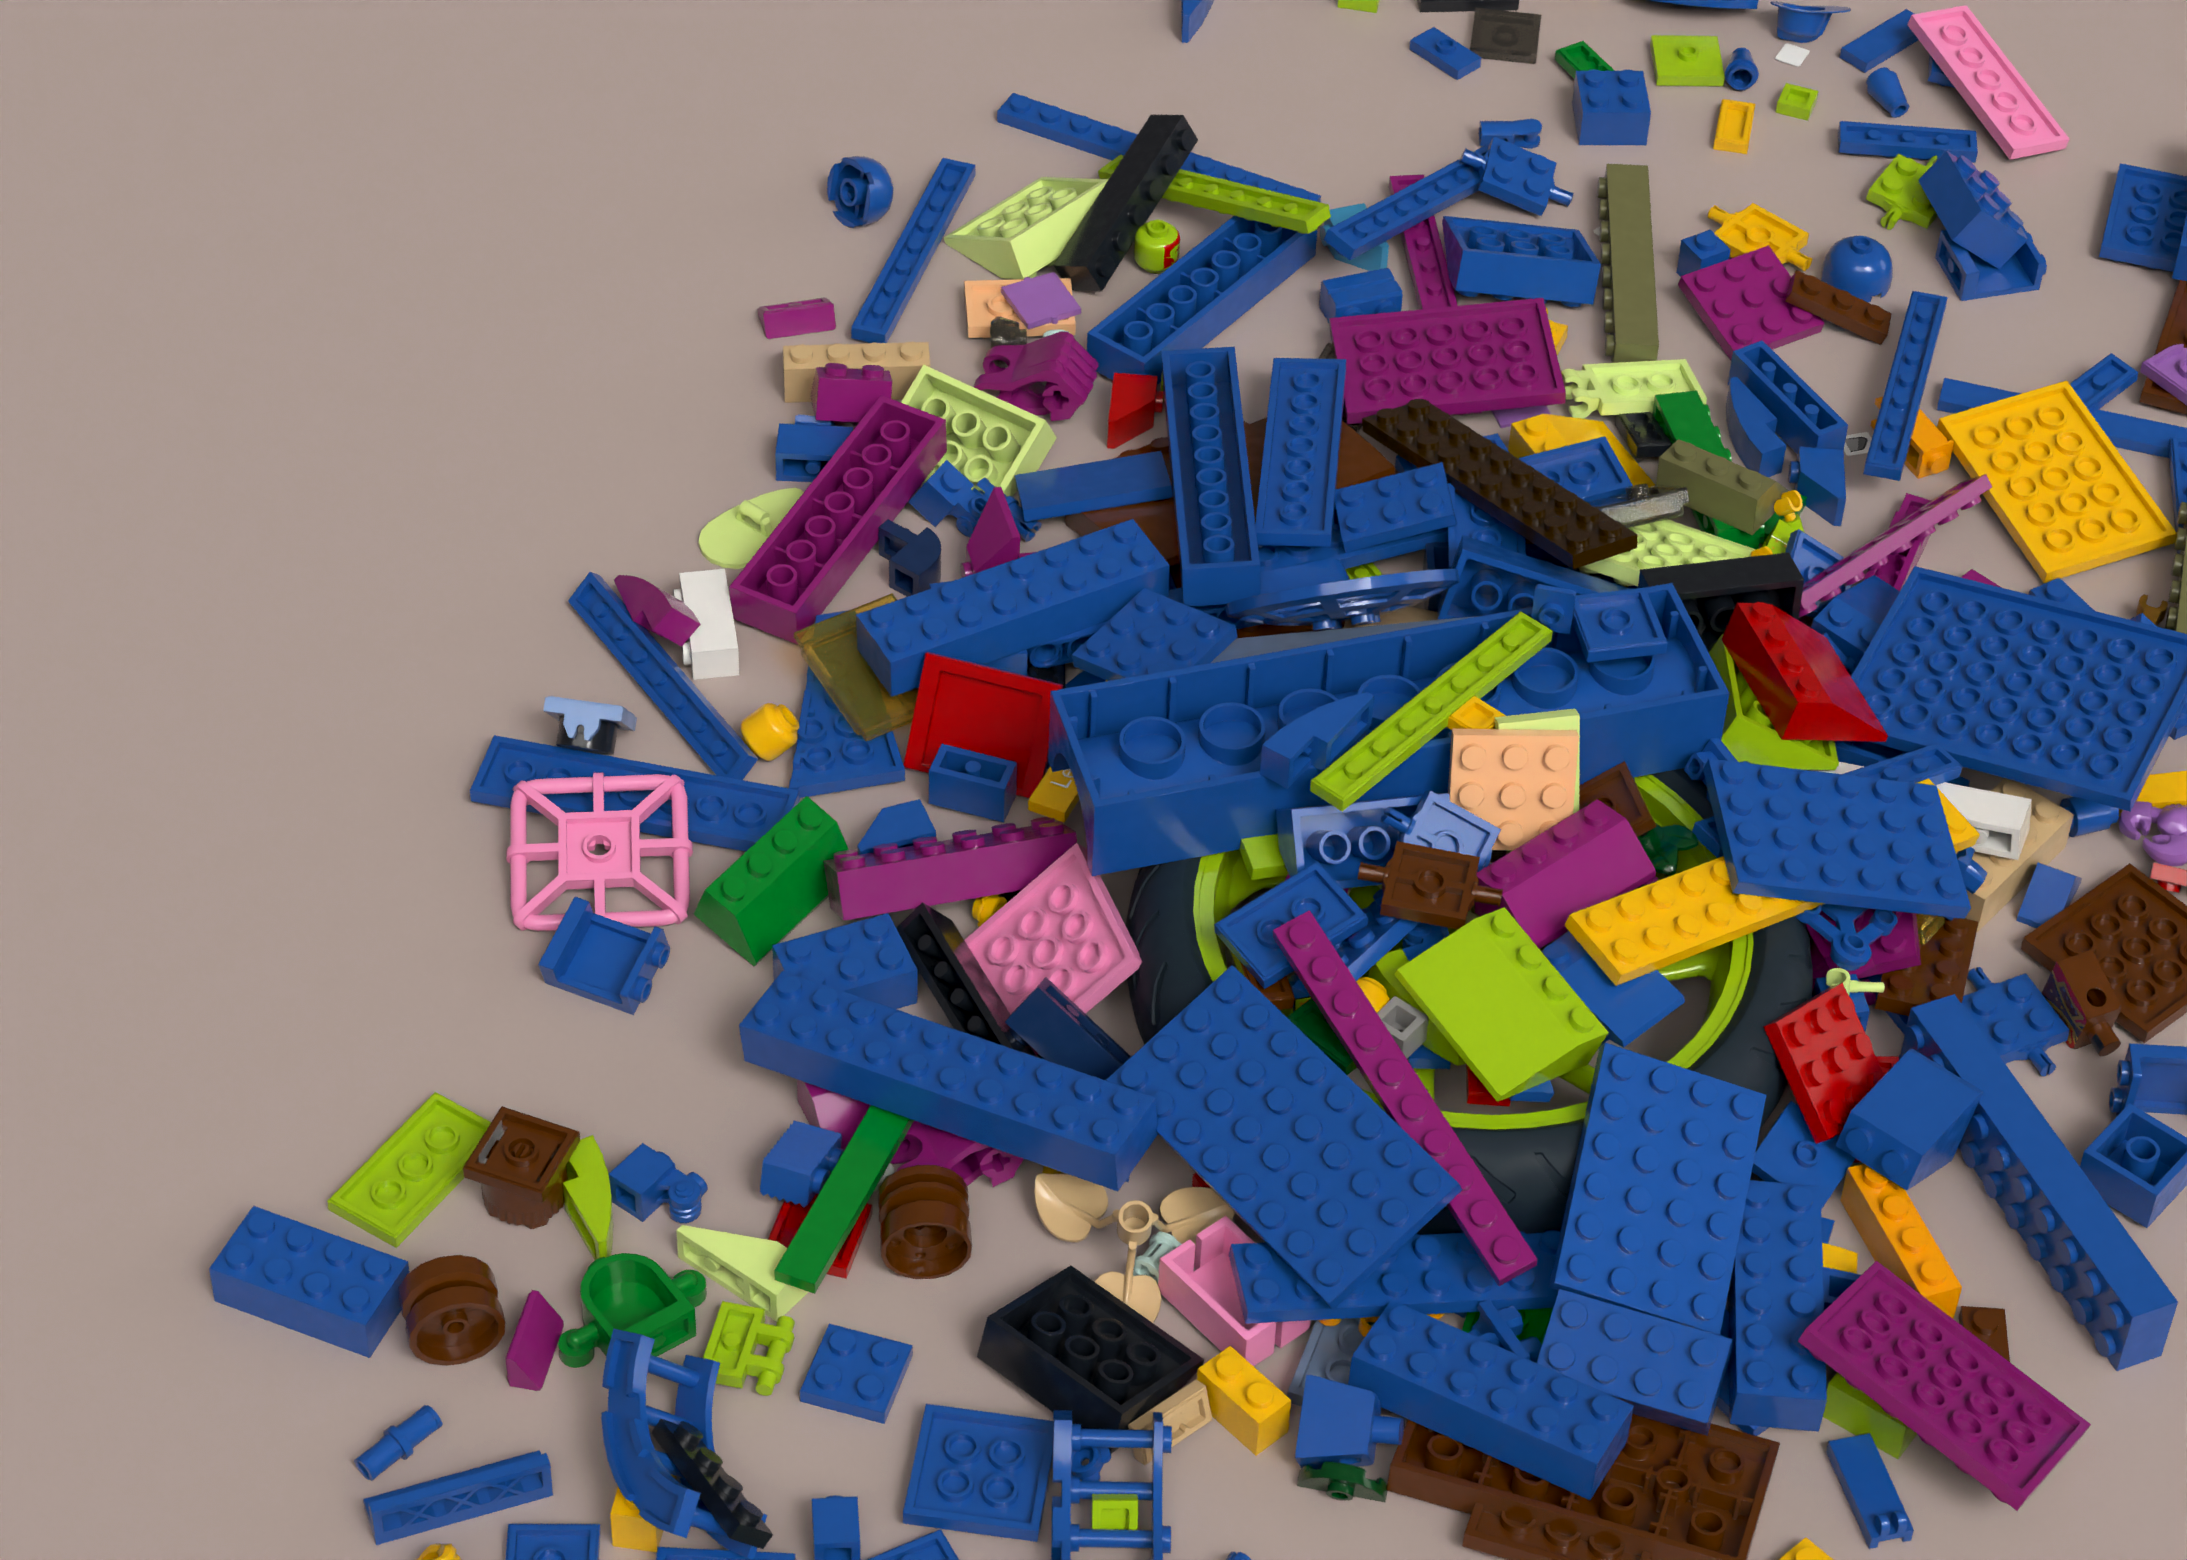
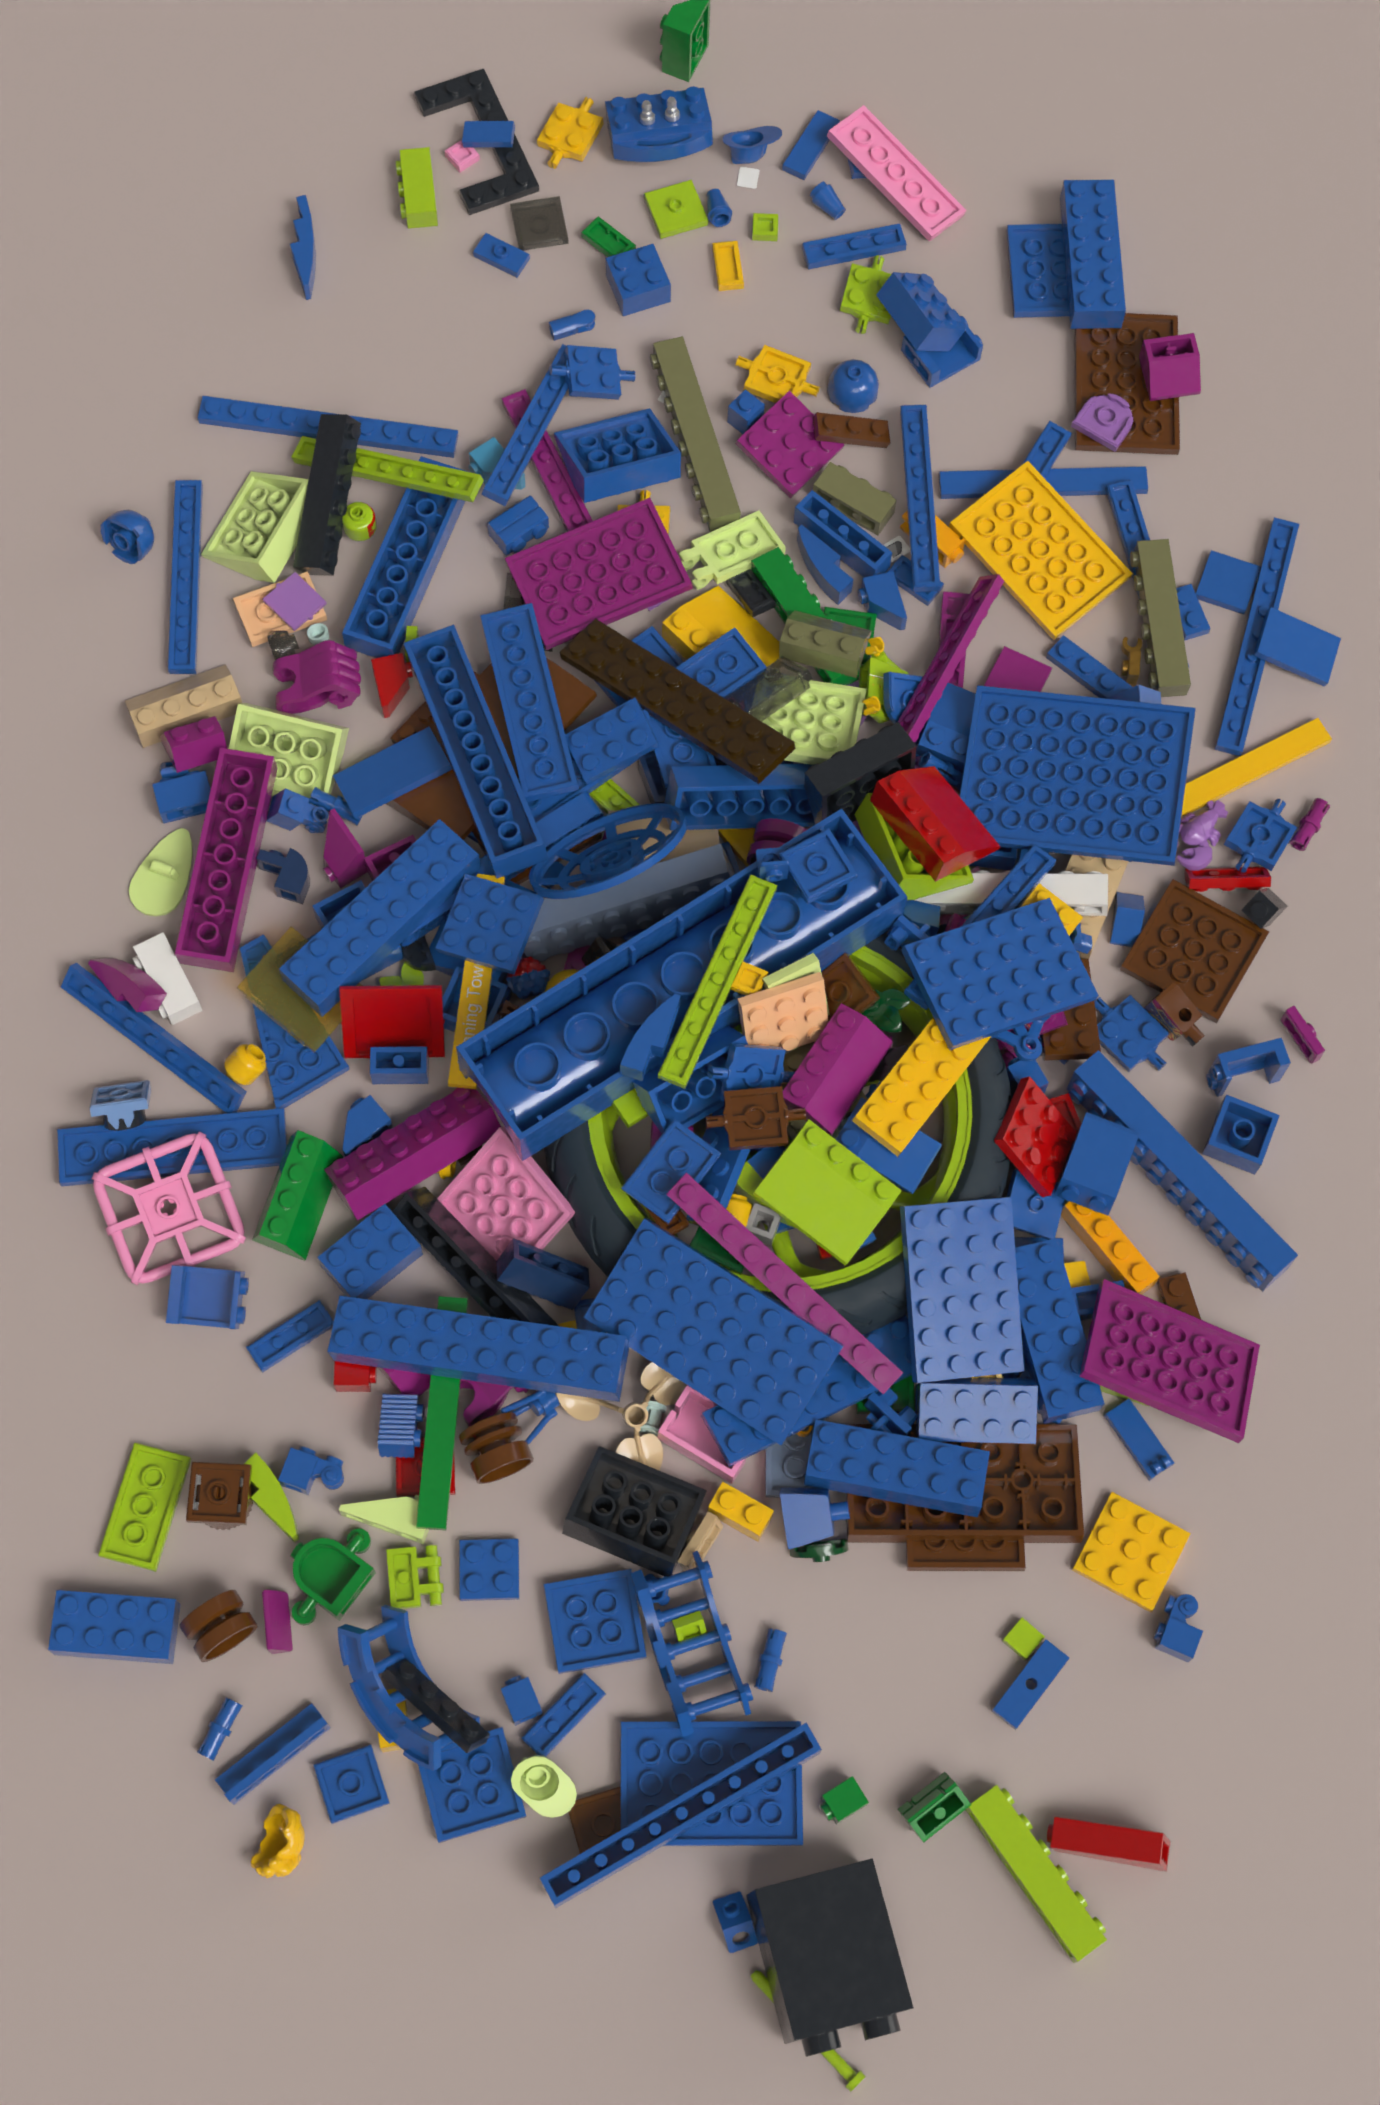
camera: 20 degrees left, 25 degrees up
magenta slope [757,297,836,339] -> none
yellowish green hand [1826,968,1885,996] -> none
none -> blue tile [246,1300,334,1373]
none -> red slope [334,1361,377,1392]
none -> blue plant [501,1390,560,1444]
none -> olive brick [813,462,897,536]
none -> blue tile [887,555,944,606]

